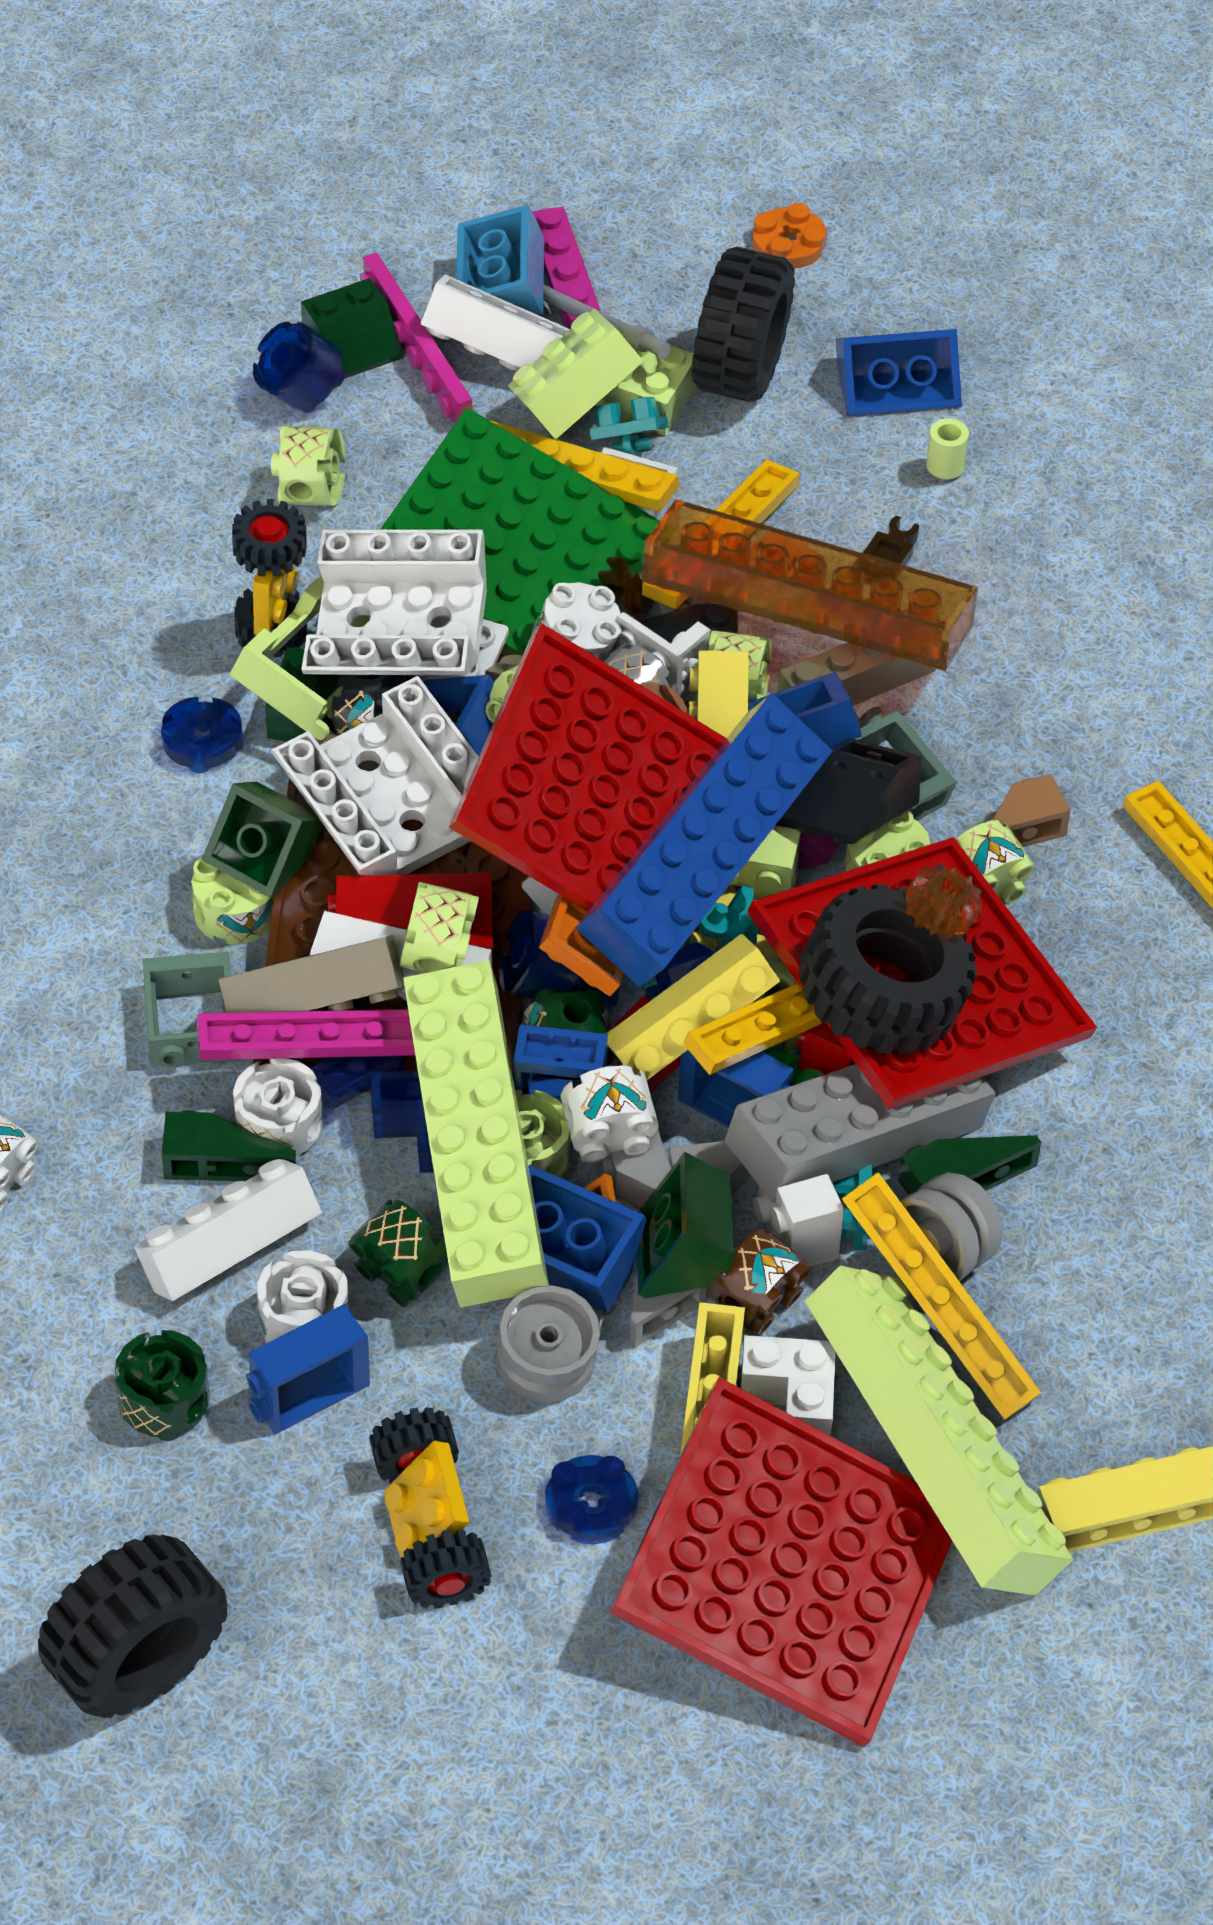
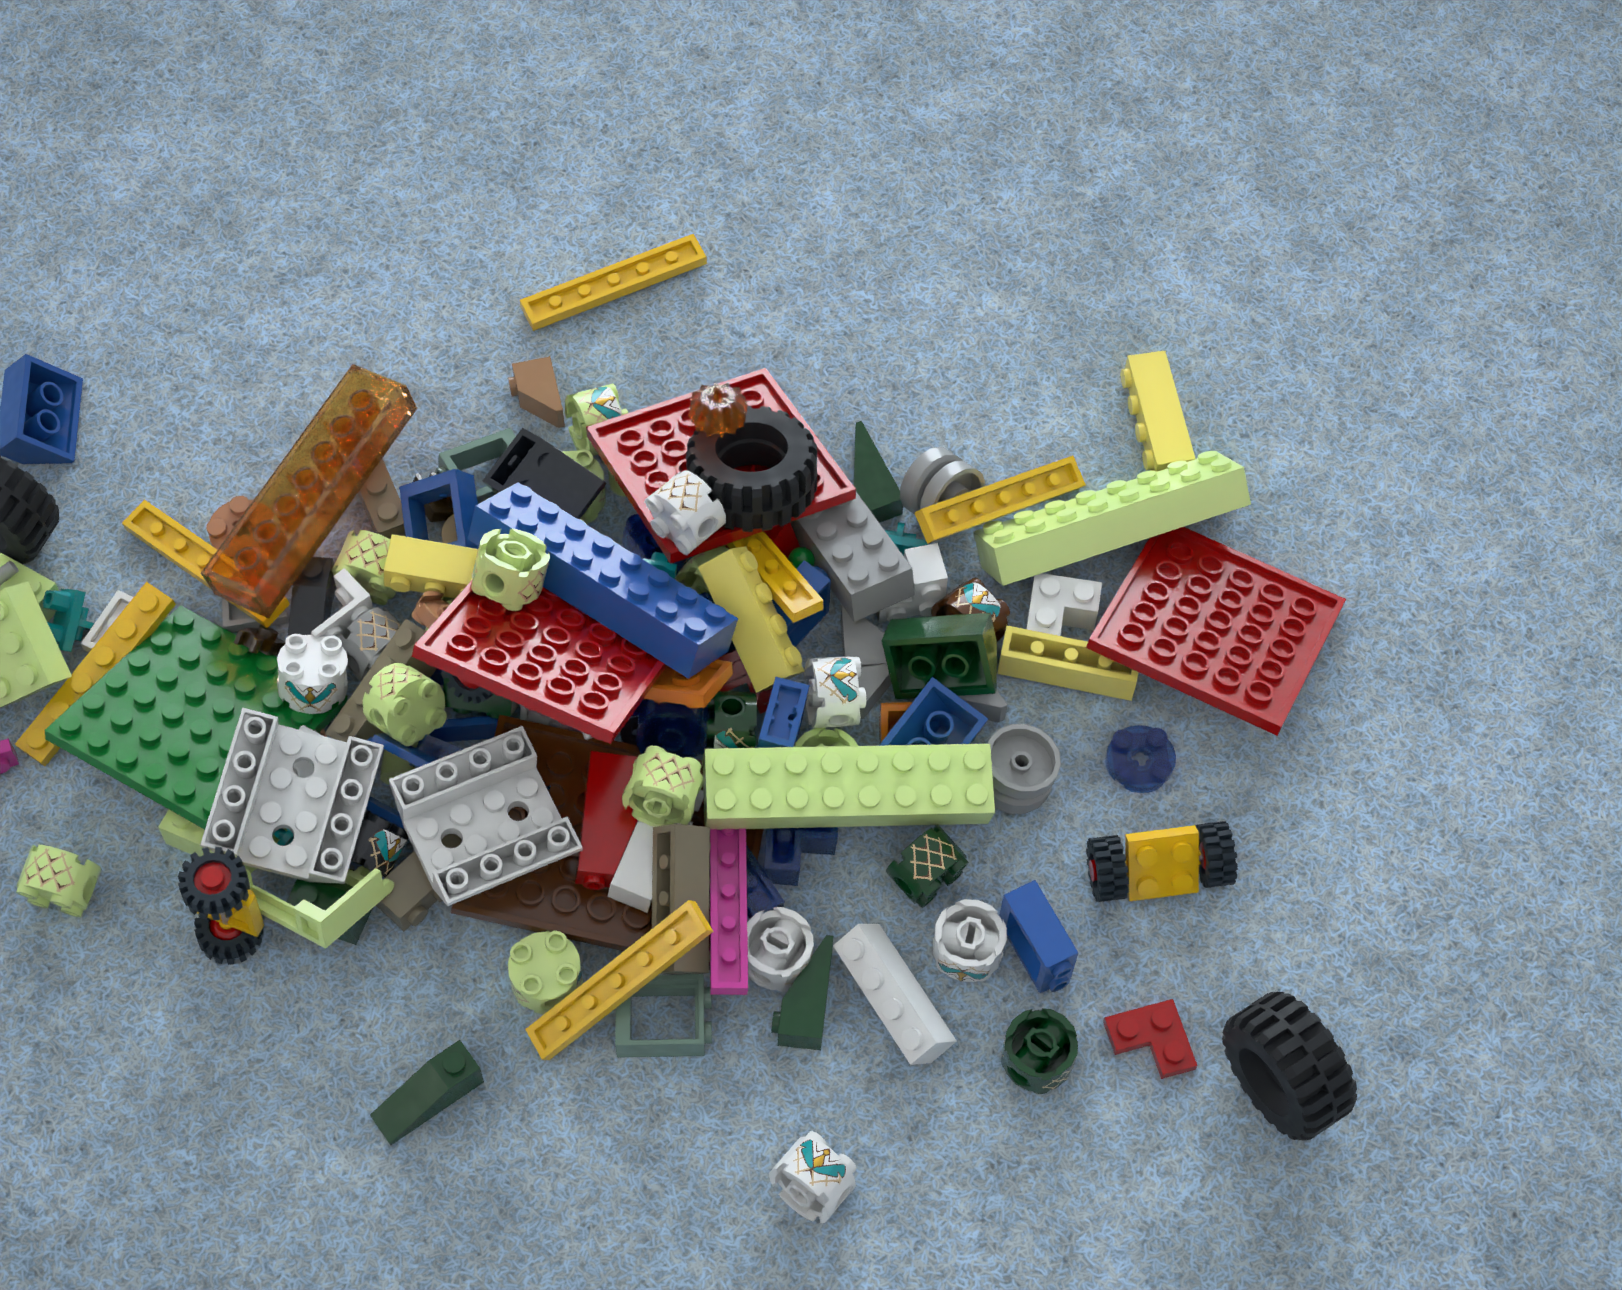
camera: 85 degrees left, 10 degrees up
clear blue plate [161,697,243,773] -> none
dark green slope [202,781,323,898] -> none
dark brown plate [859,516,919,581] -> none
yellowish green brick [926,418,969,479] -> none
none -> dark green slope [370,1040,484,1146]
none -> yellowish green brick [471,529,550,611]
none -> yellow plate [525,900,714,1060]
none -> white brick [645,470,726,555]
none -> red plate [1103,999,1198,1079]

